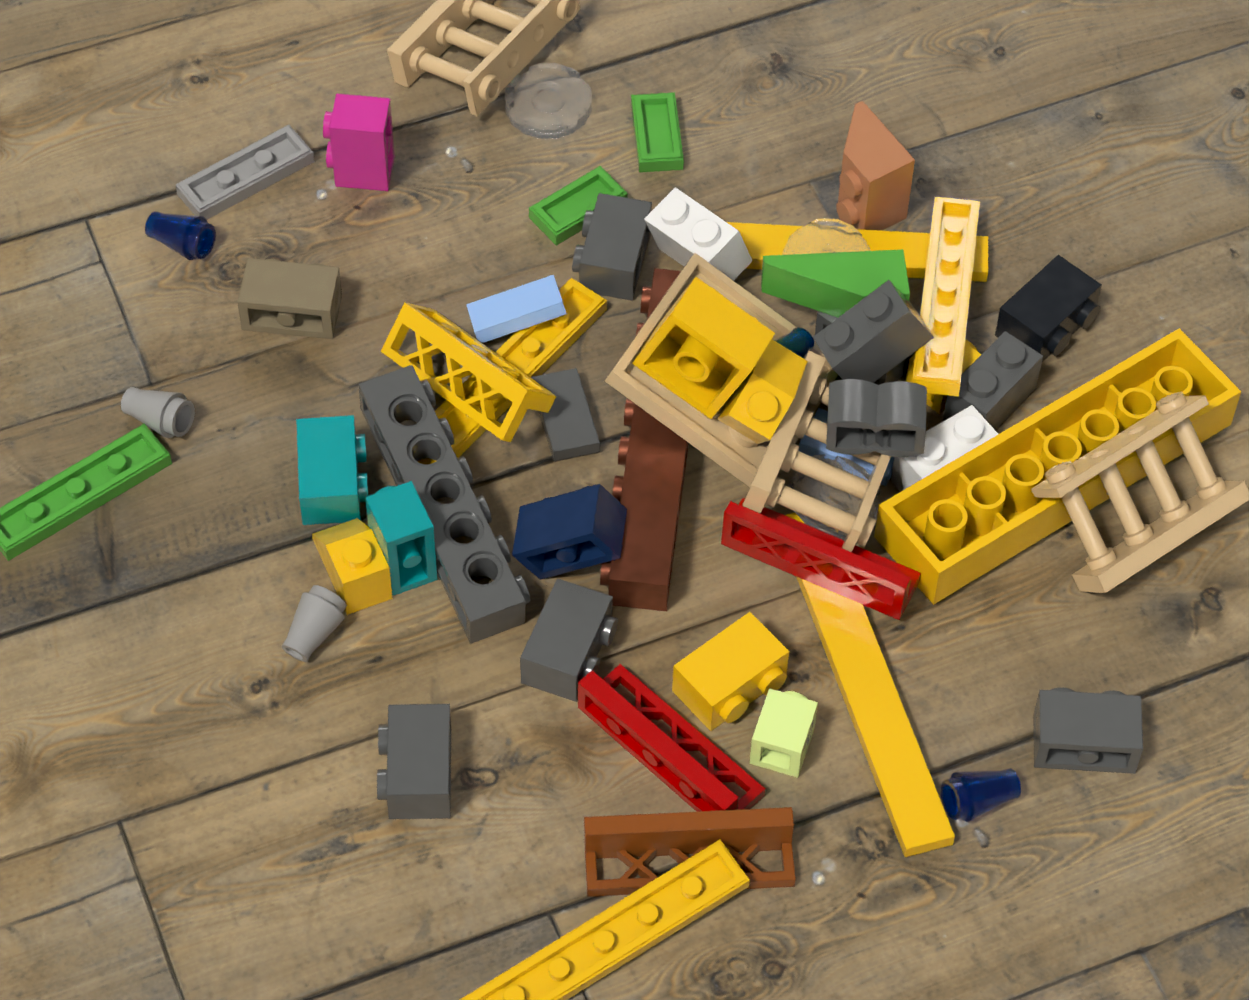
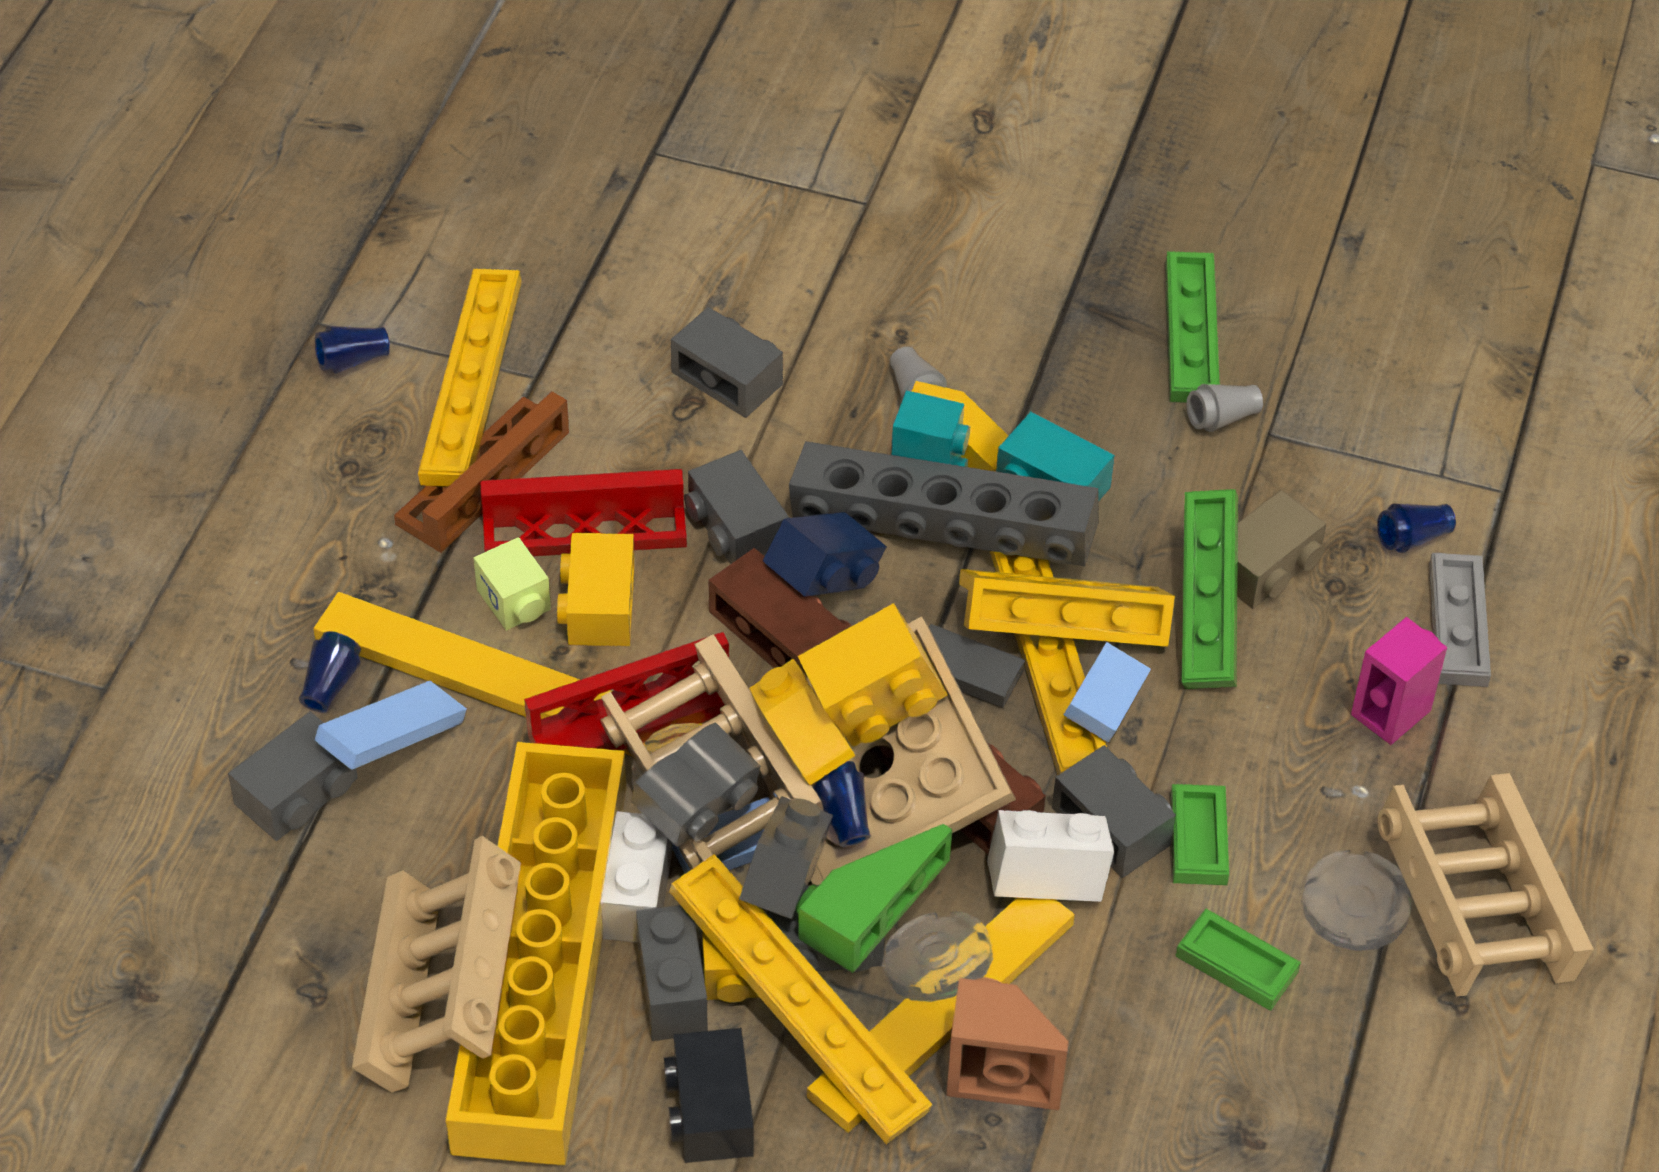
camera: 130 degrees right, 5 degrees down
none -> light blue tile [315,681,467,770]
none -> bright green tile [1182,489,1238,689]

